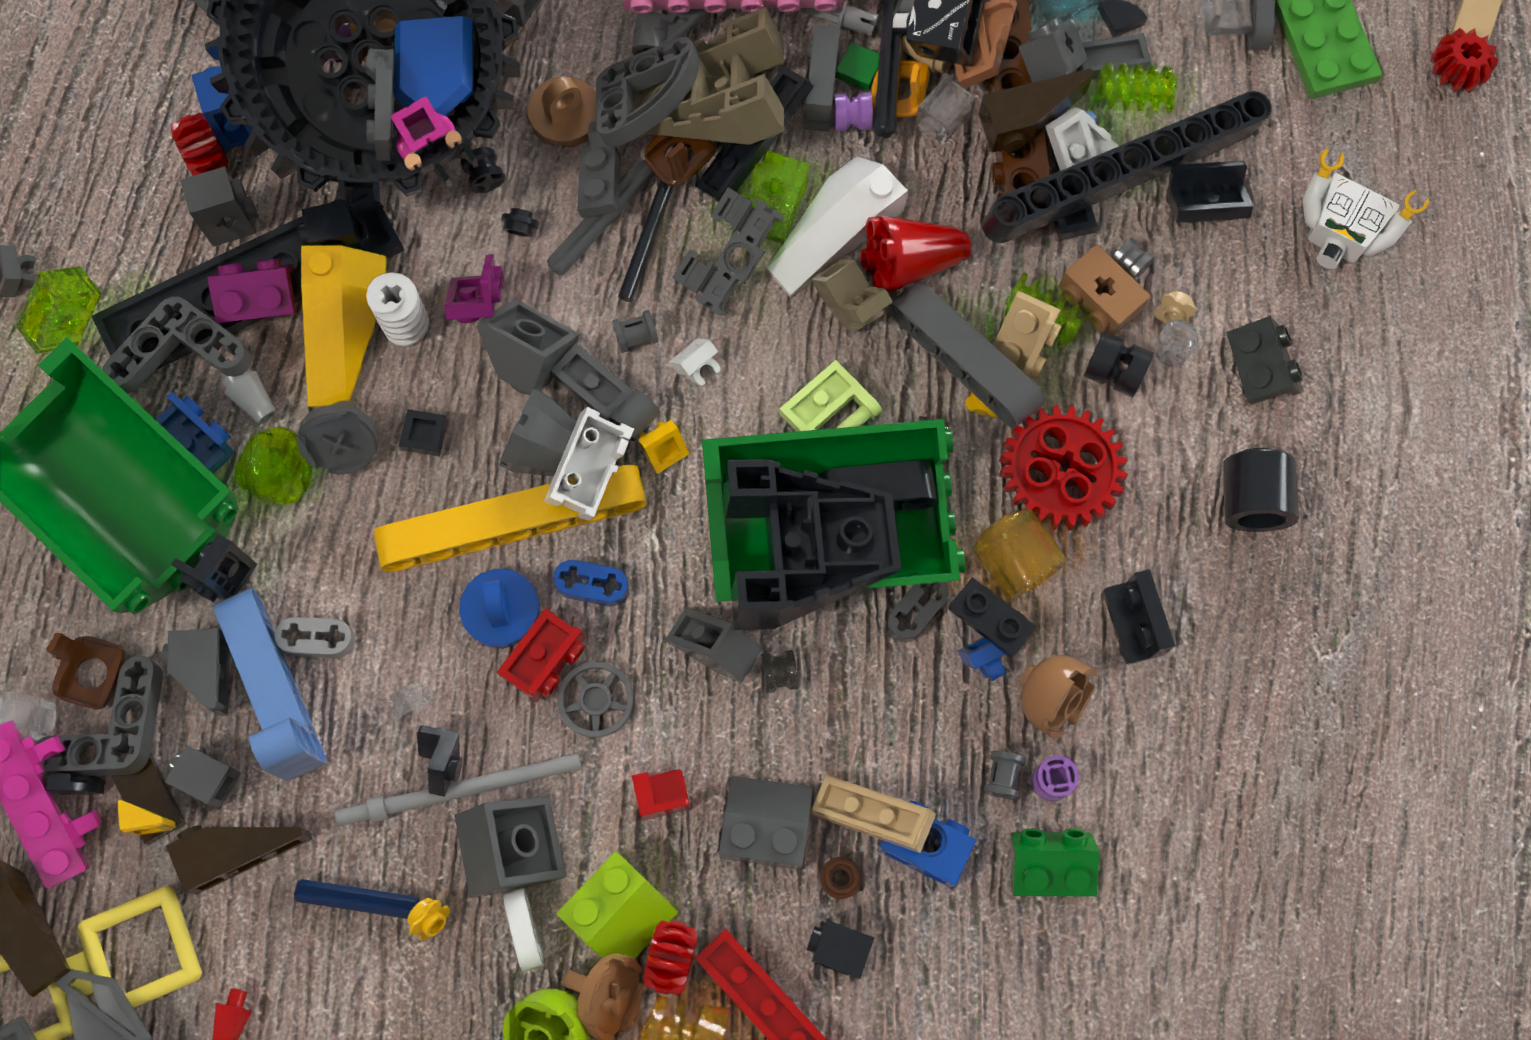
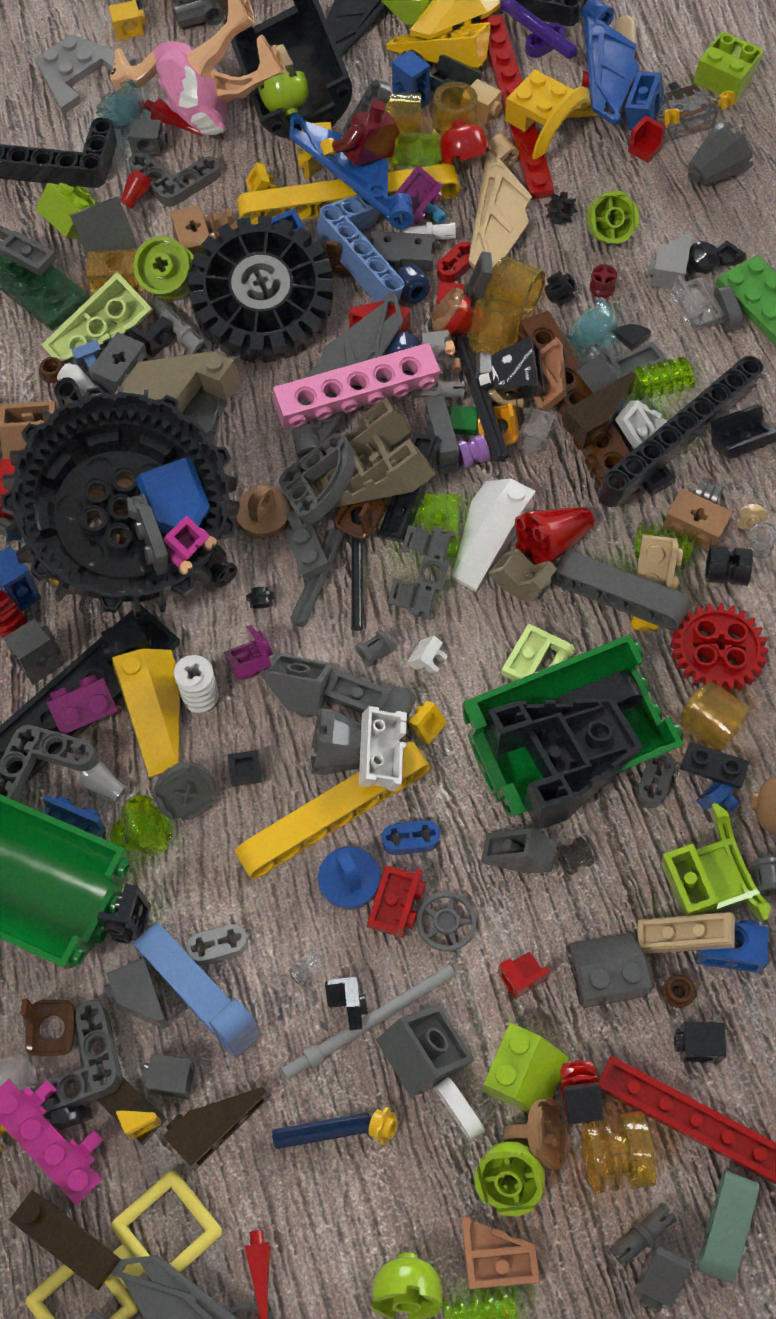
camera: 15 degrees left, 10 degrees down
none -> black tile [563,1082,603,1124]
none -> lime piece [661,803,771,922]

